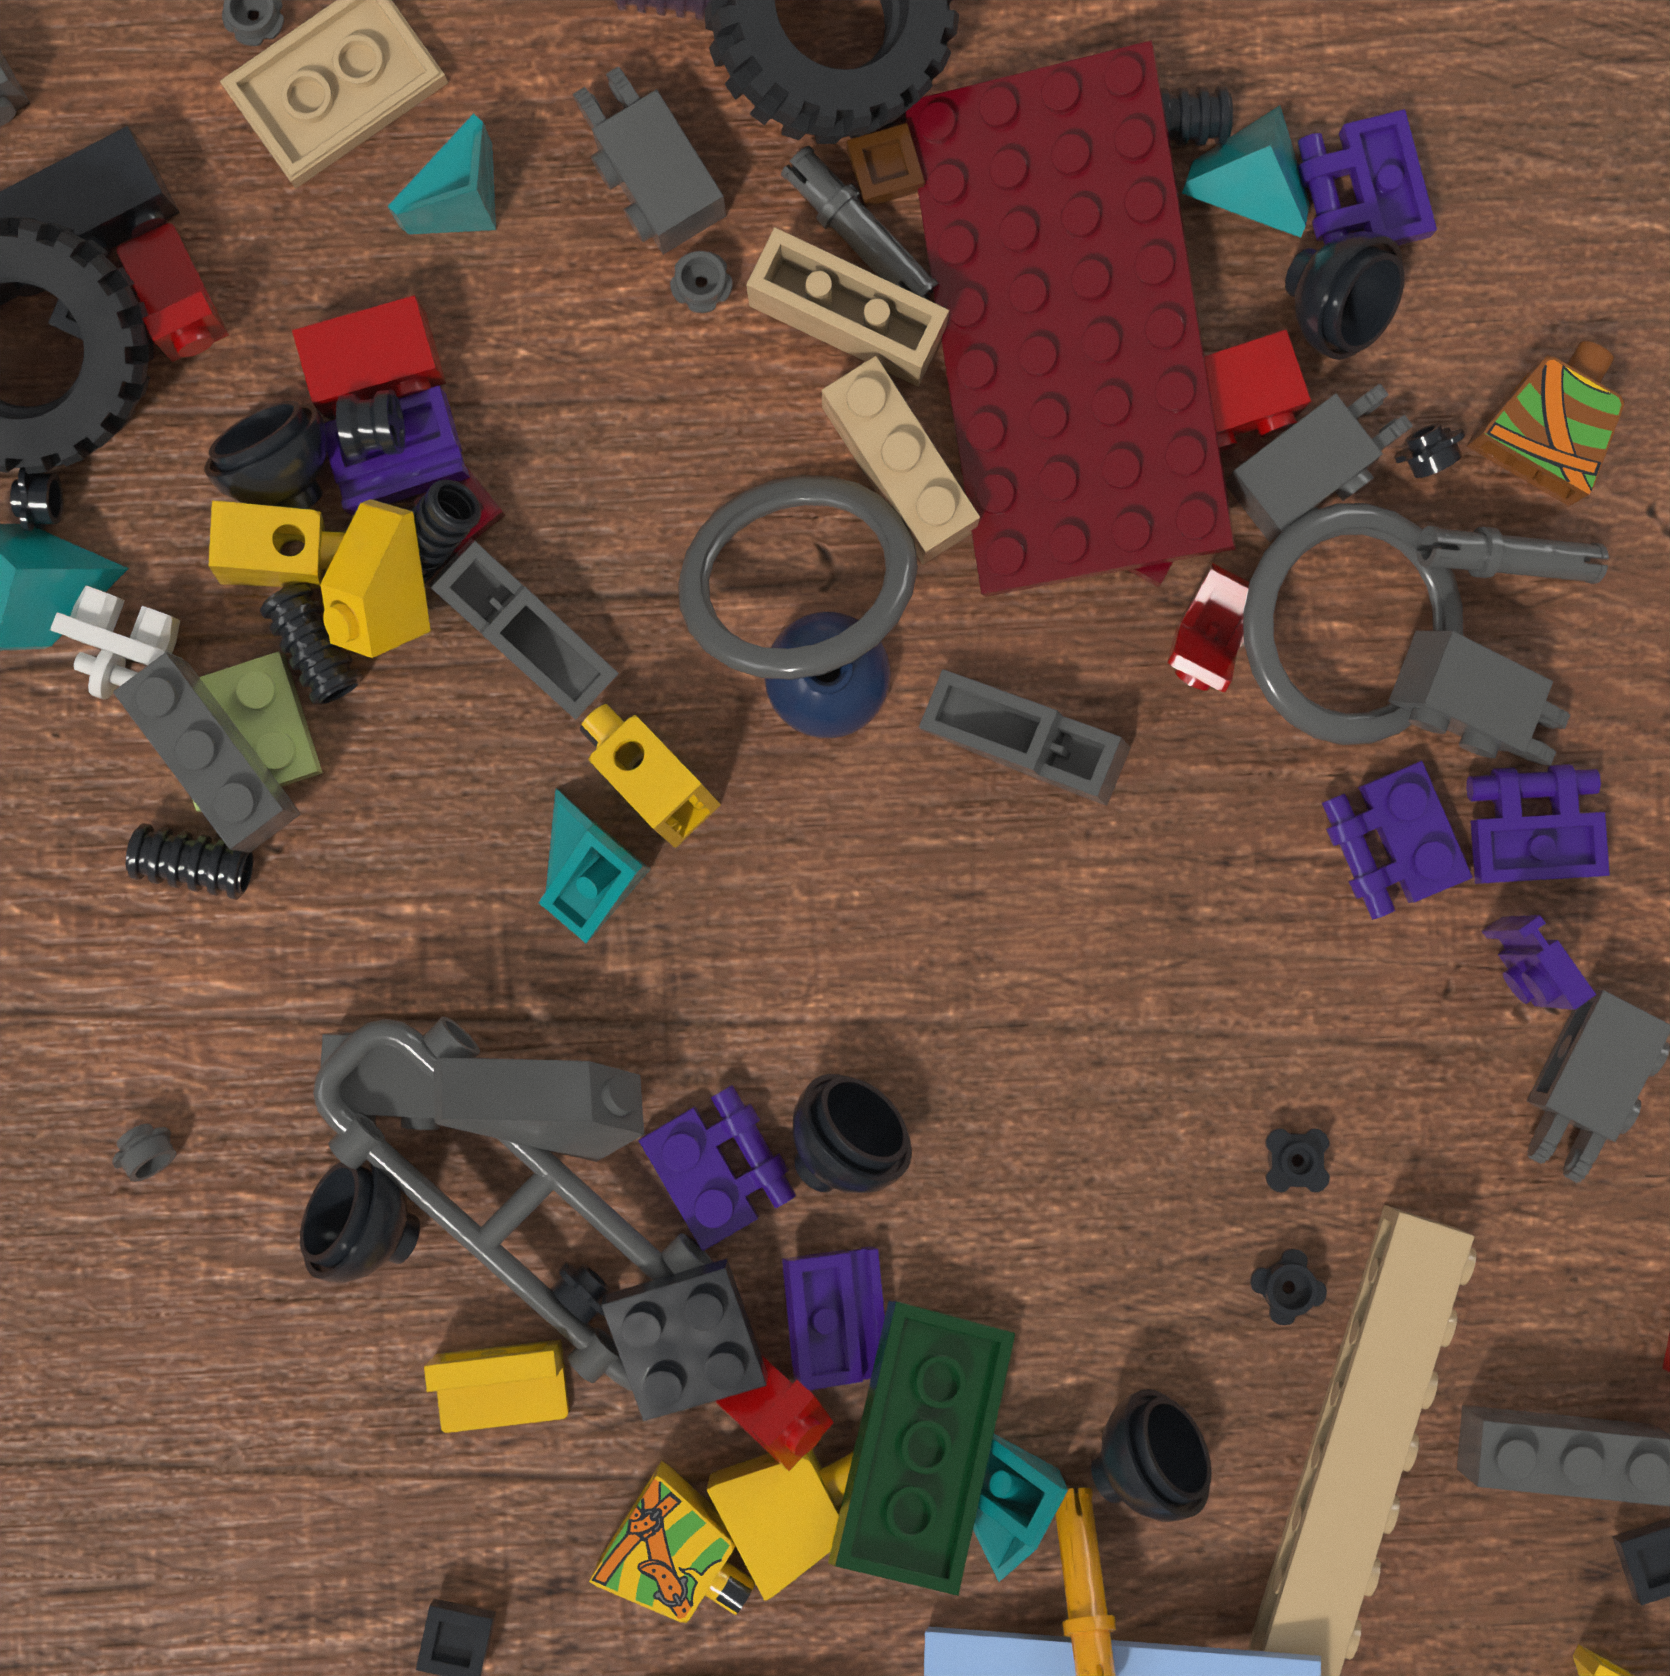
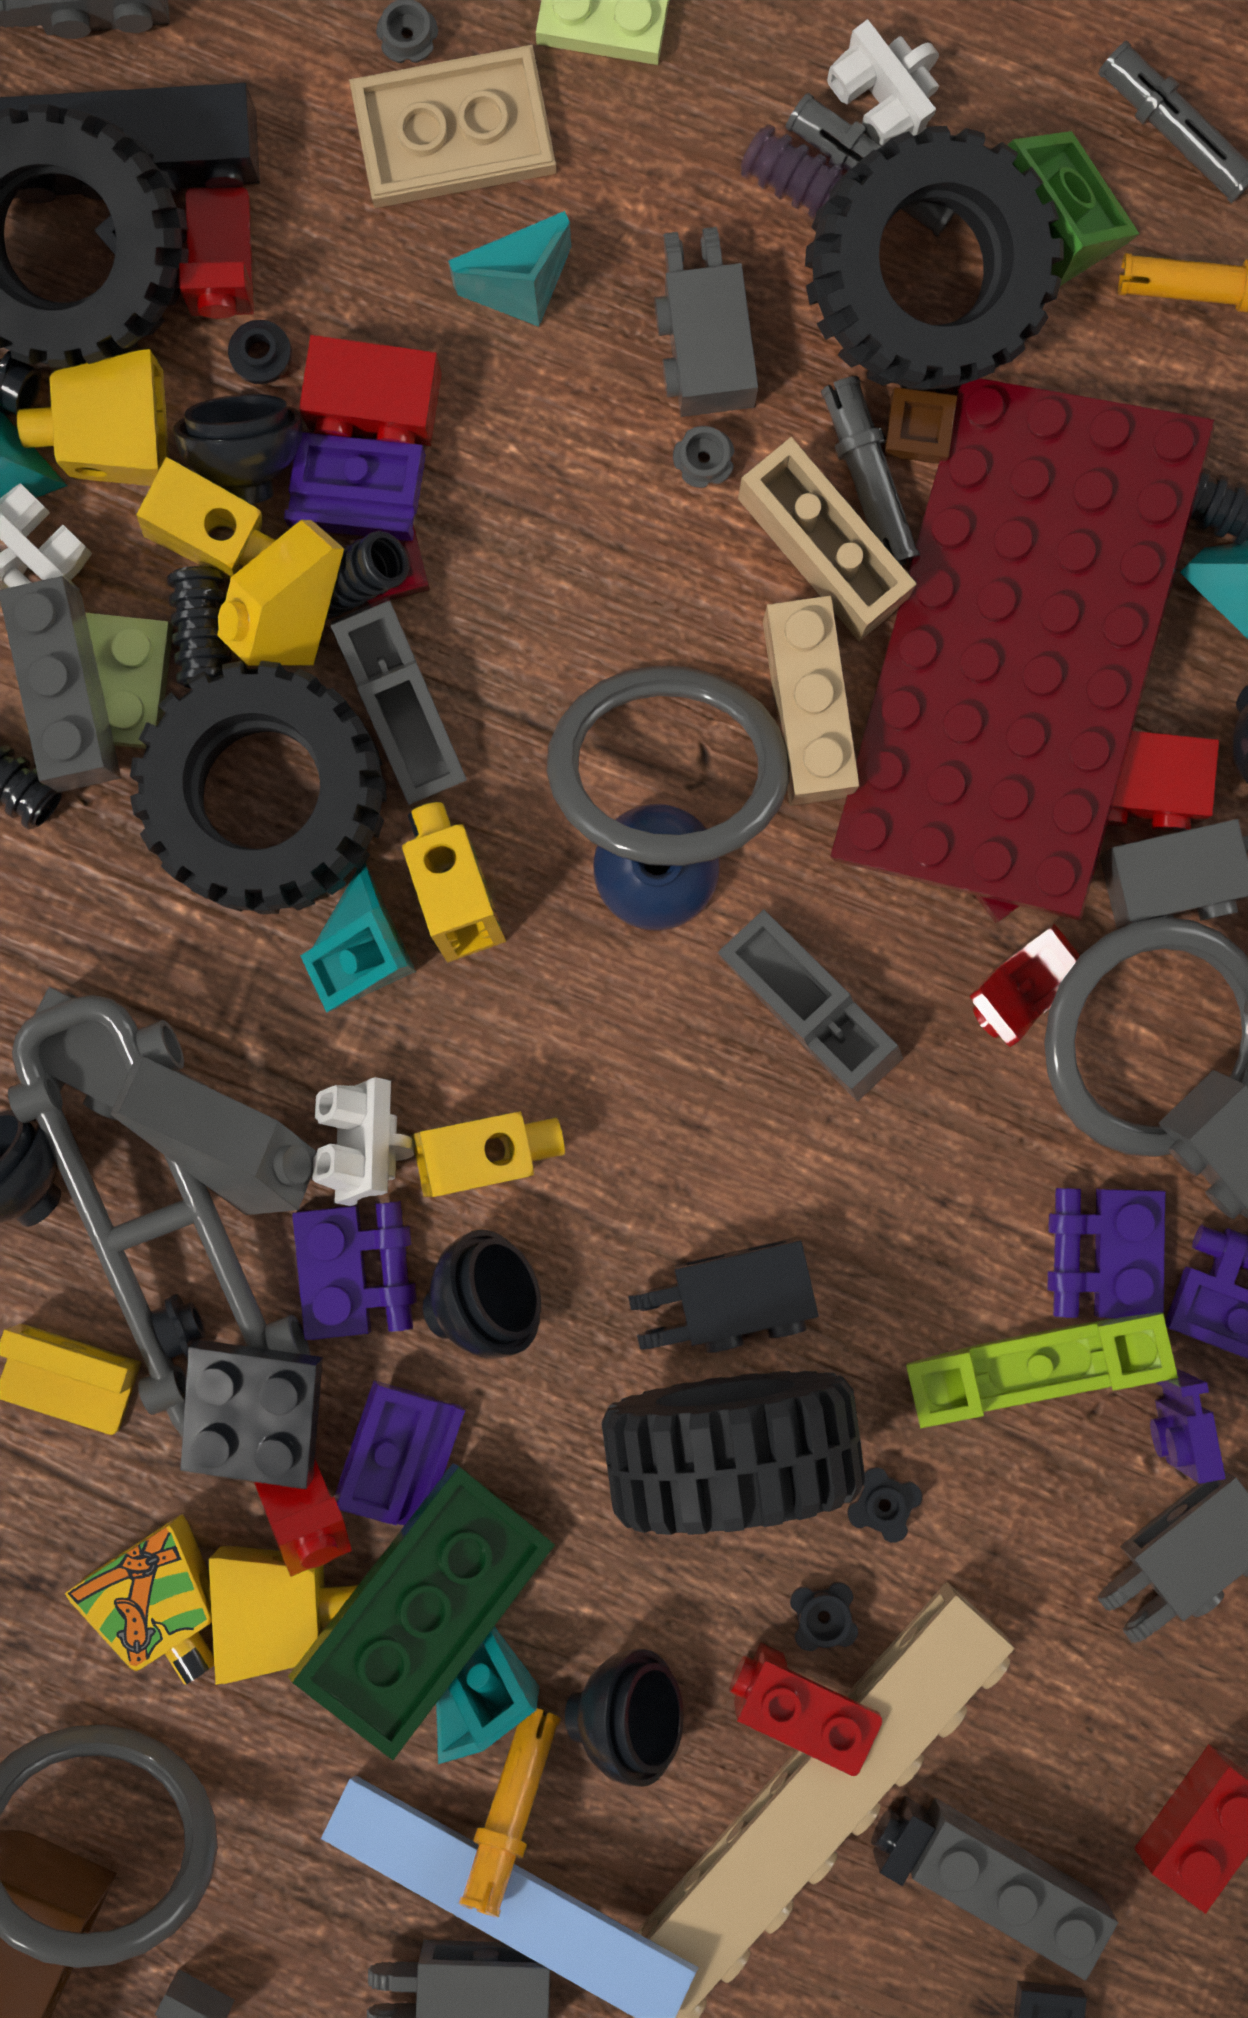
camera: 25 degrees right, 0 degrees up
black wheel [336,389,406,460] -> none
none -> yellow torso [17,349,169,486]
none -> black tyre [130,661,387,914]
none -> black plate [228,320,292,384]
none -> white hips [312,1077,414,1206]
none -> yellow torso [411,1111,565,1197]
none -> black tyre [601,1371,866,1535]
none -> black hinge [628,1237,819,1353]
none -> red bracket [729,1642,883,1776]
none -> black plate [871,1796,936,1886]
none -> lime slope [906,1312,1178,1429]

